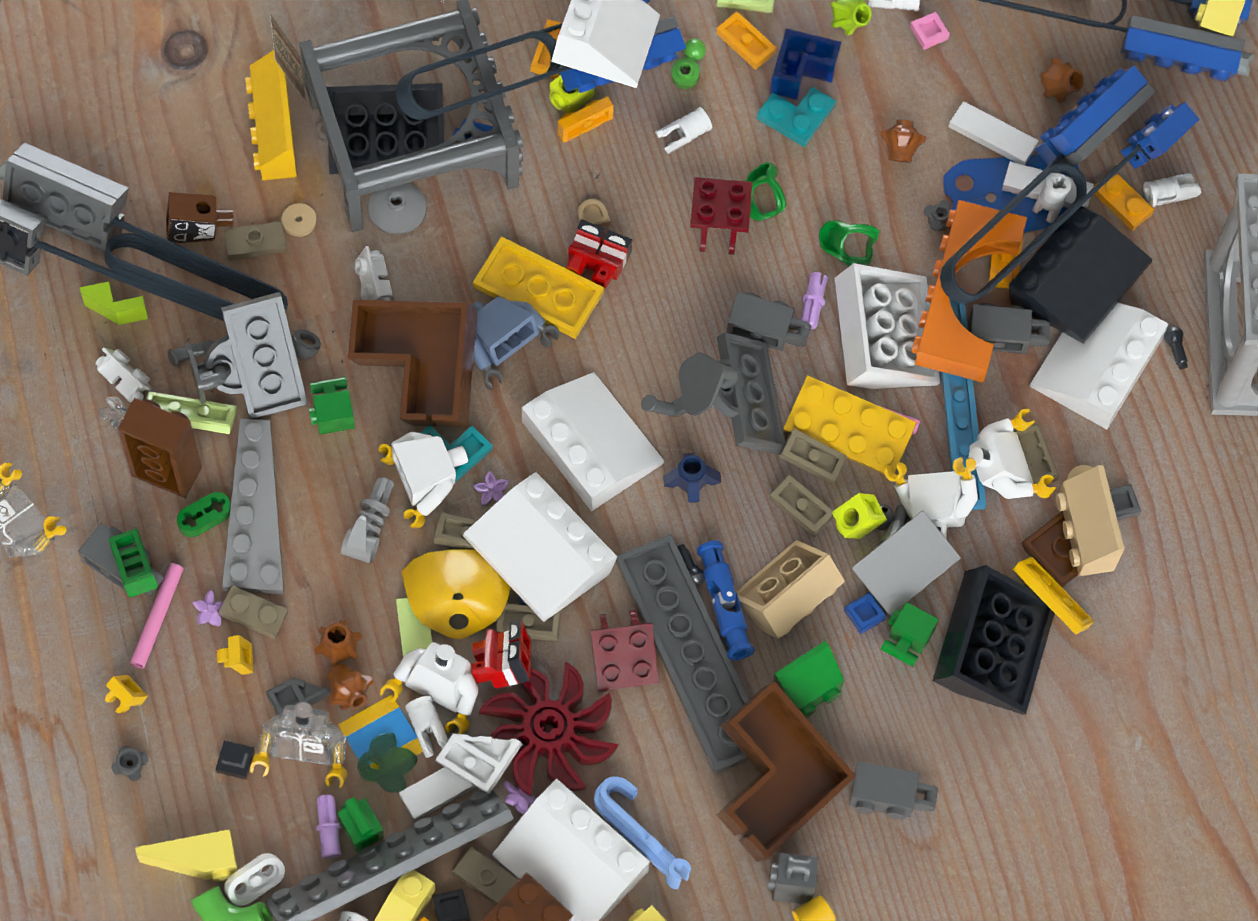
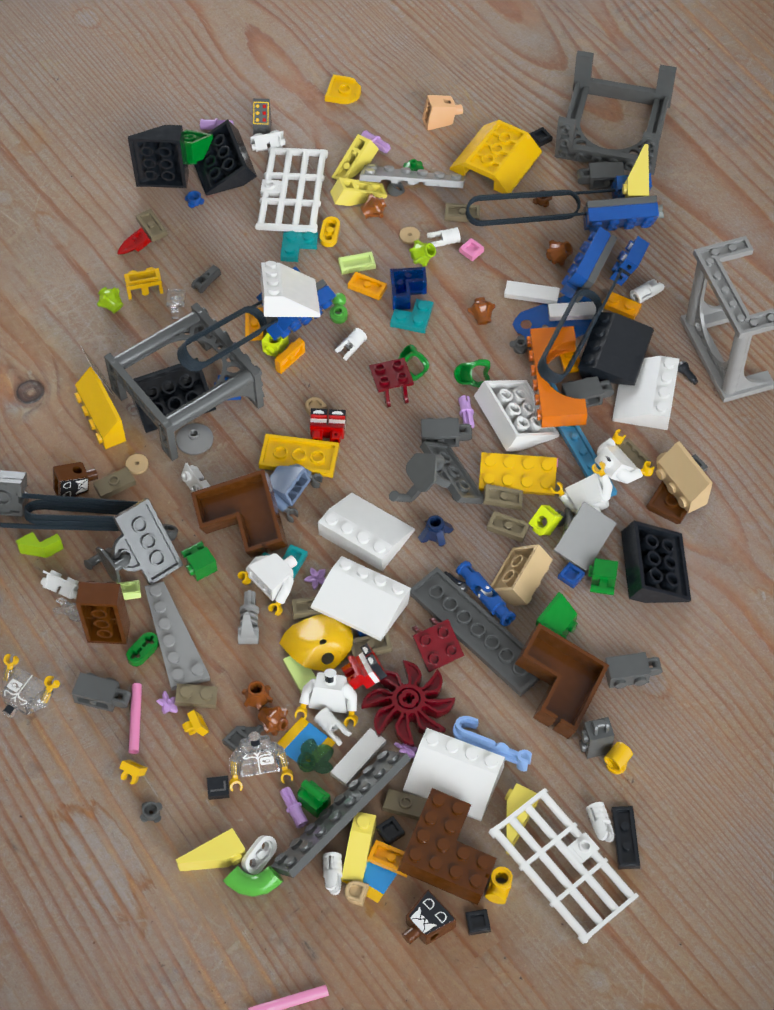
camera: 15 degrees left, 10 degrees down
green slope [108,528,158,597] -> none
white wing [436,734,522,794] -> none
yellow tile [1013,557,1094,634] -> none
white hinge [1032,173,1071,223] -> none

